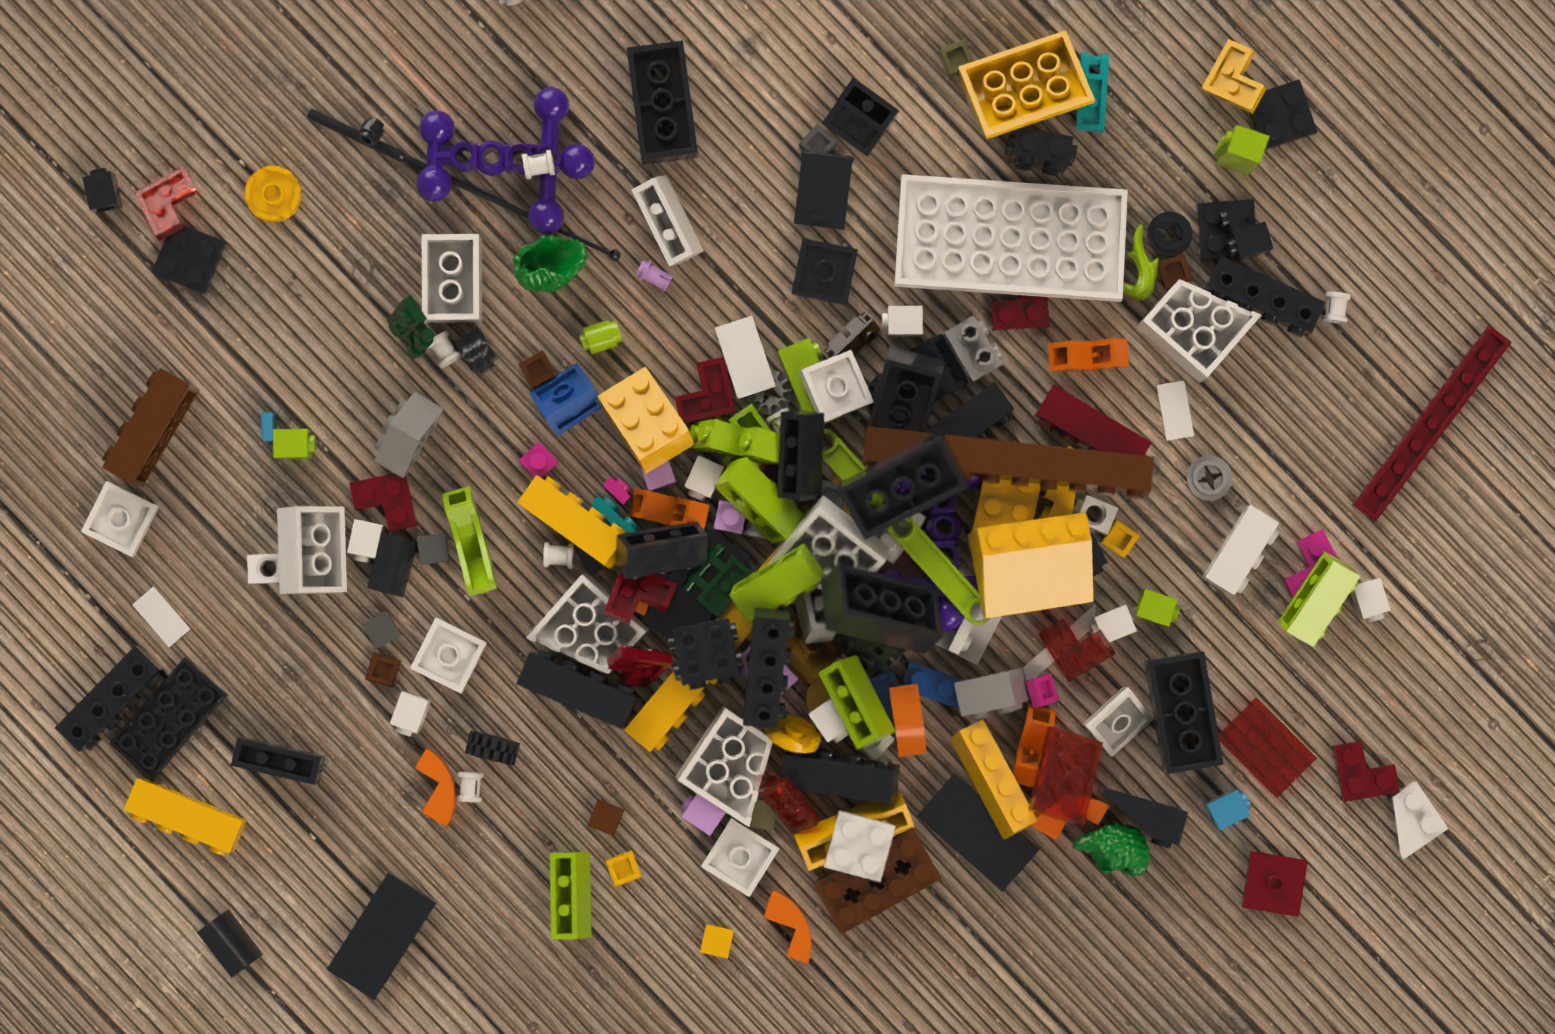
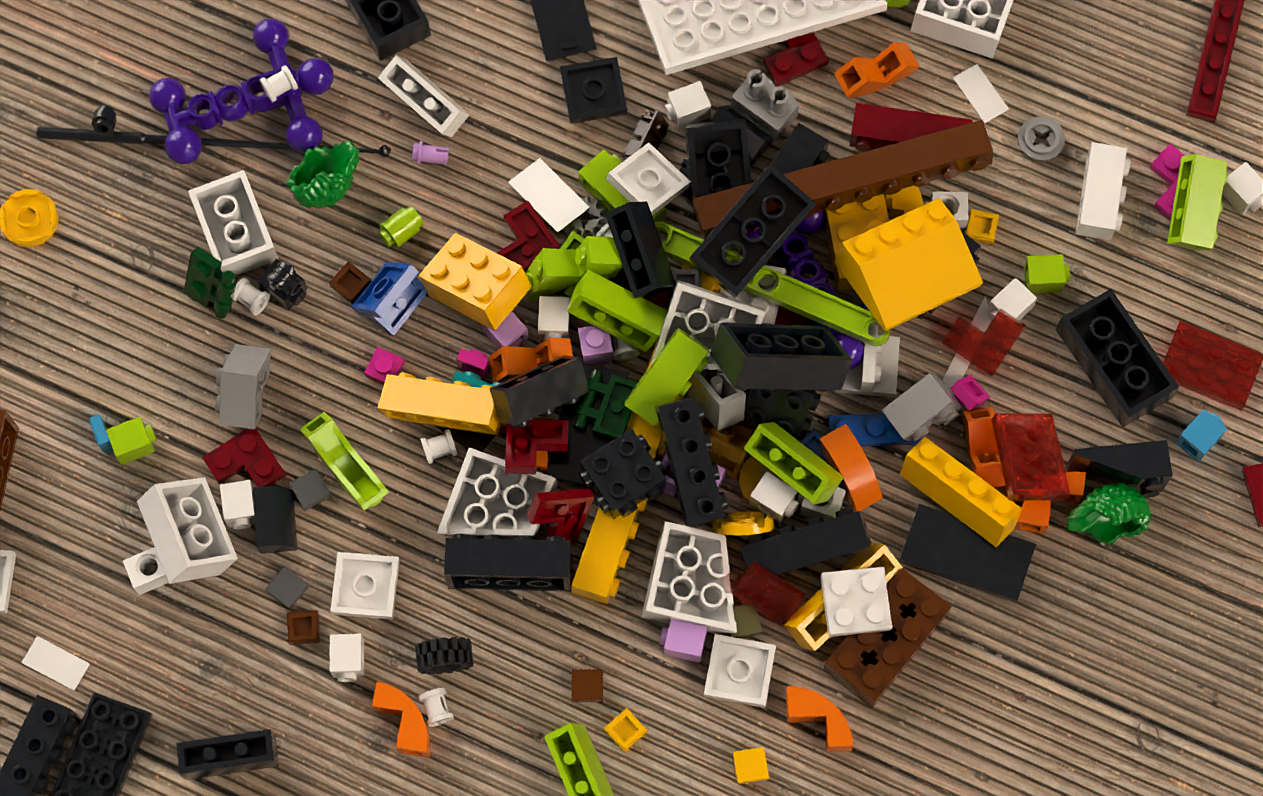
camera: 20 degrees left, 15 degrees down
white slope [1081,686,1153,757] -> none

